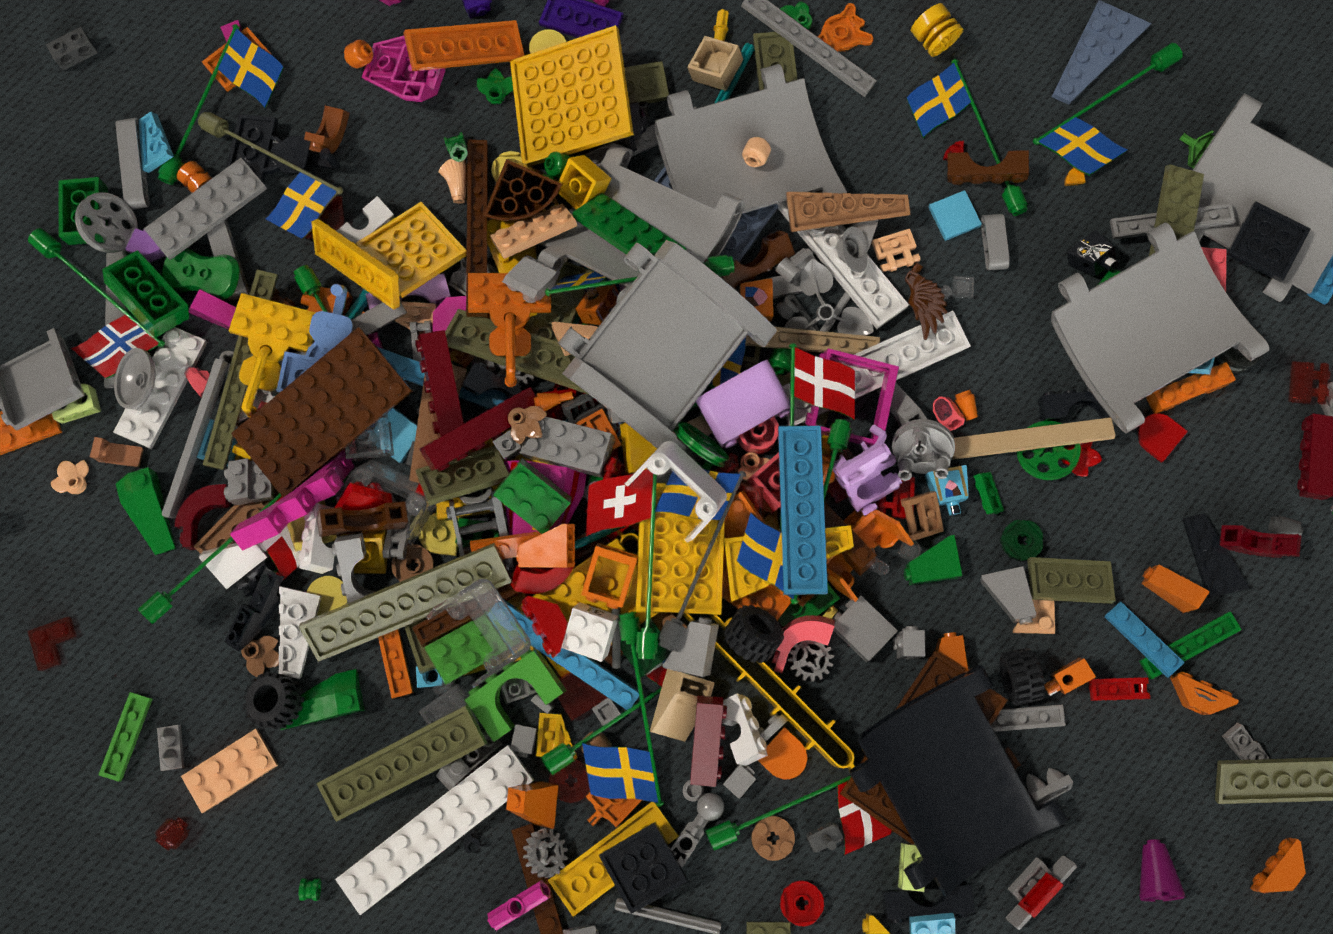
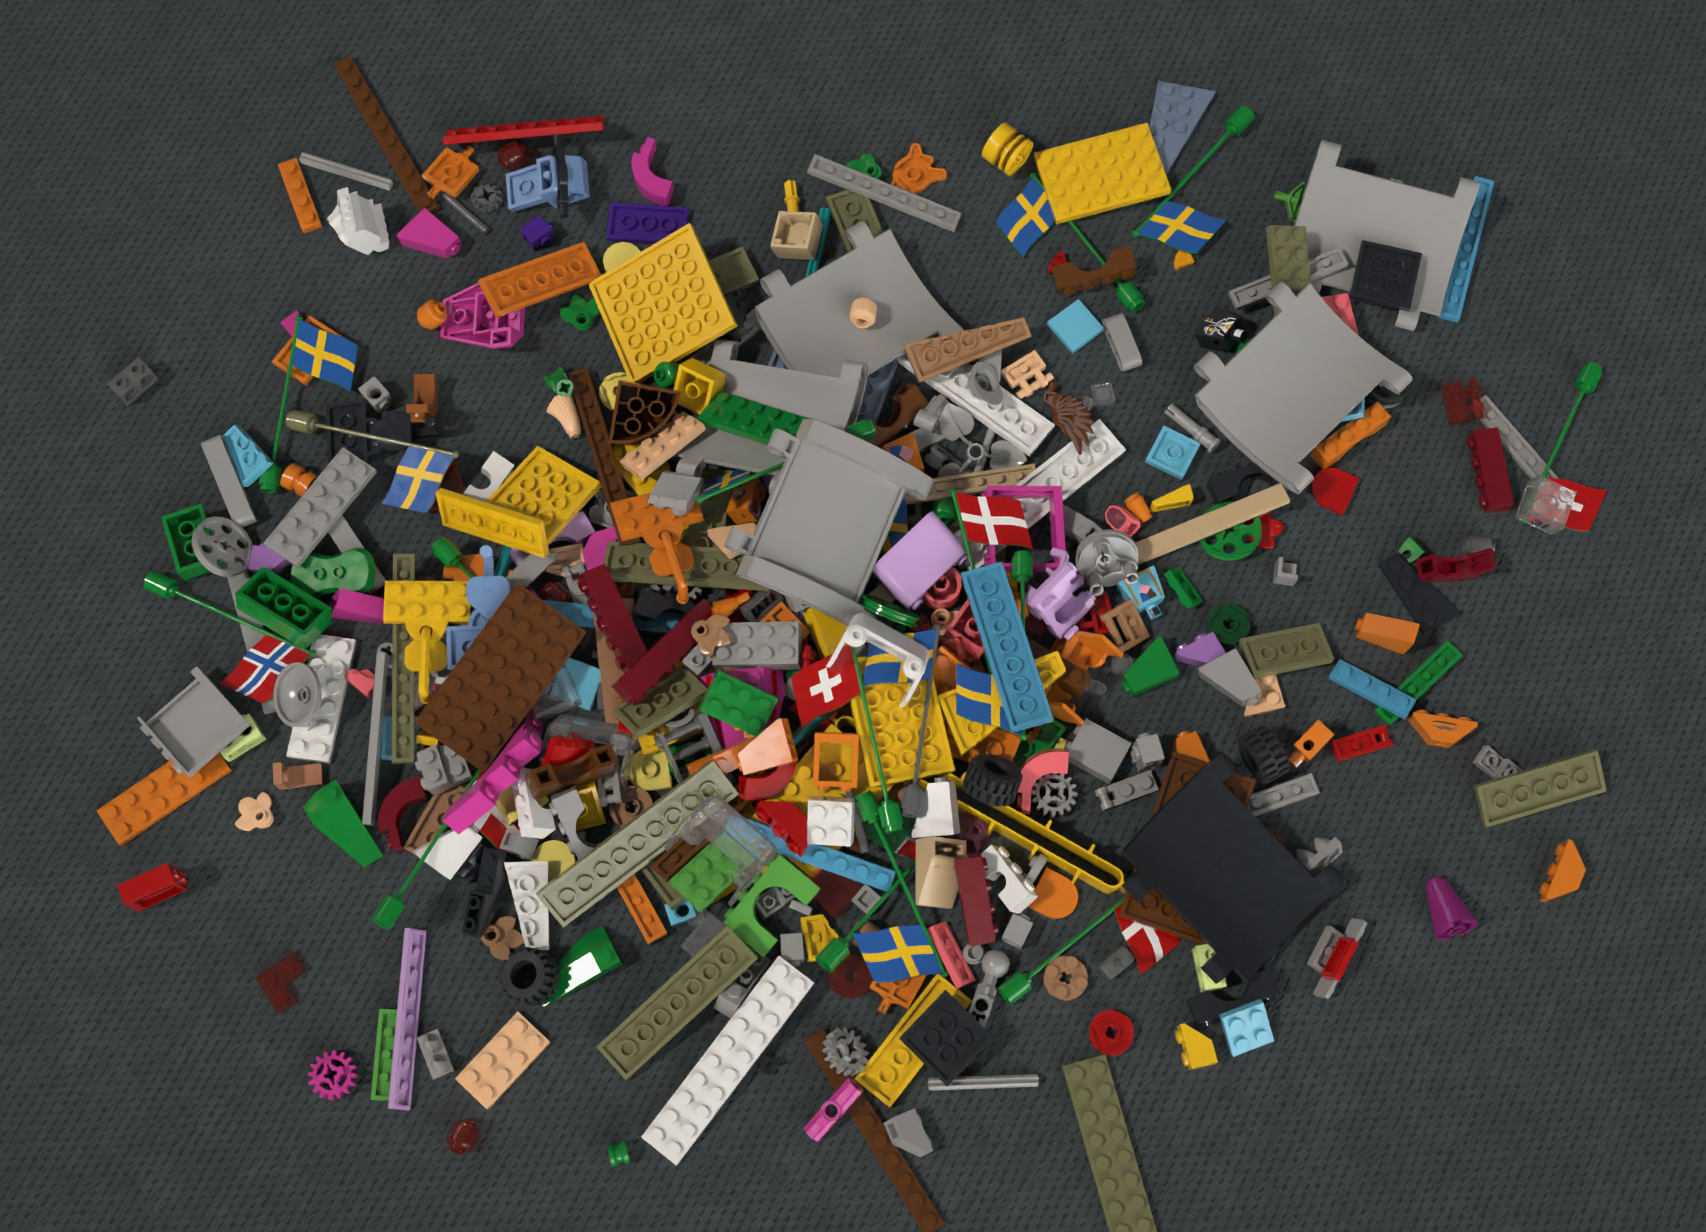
camera: 15 degrees left, 5 degrees down
orange slope [506,781,558,829] -> none
none -> dark pink gear [307,1050,358,1100]
none -> light grey brick [358,376,393,413]
none -> lavender tile [388,928,426,1110]
none -> light grey brick [499,828,539,860]
none -> clear red head [540,582,571,603]
none -> coral plate [927,921,976,989]
none -> clear pink plate [948,813,988,854]
none -> yellow plate [1034,123,1171,225]
none -> light grey plate [1095,770,1159,811]
none -> medium azure plate [1145,426,1201,480]
none -> yellow slope [1150,484,1194,513]
none -> light grey pin [1165,403,1222,453]
none -> medium lavender slope [1174,632,1226,667]
none -> light grey panel [1273,557,1298,586]
none -> green tile [1399,536,1427,563]

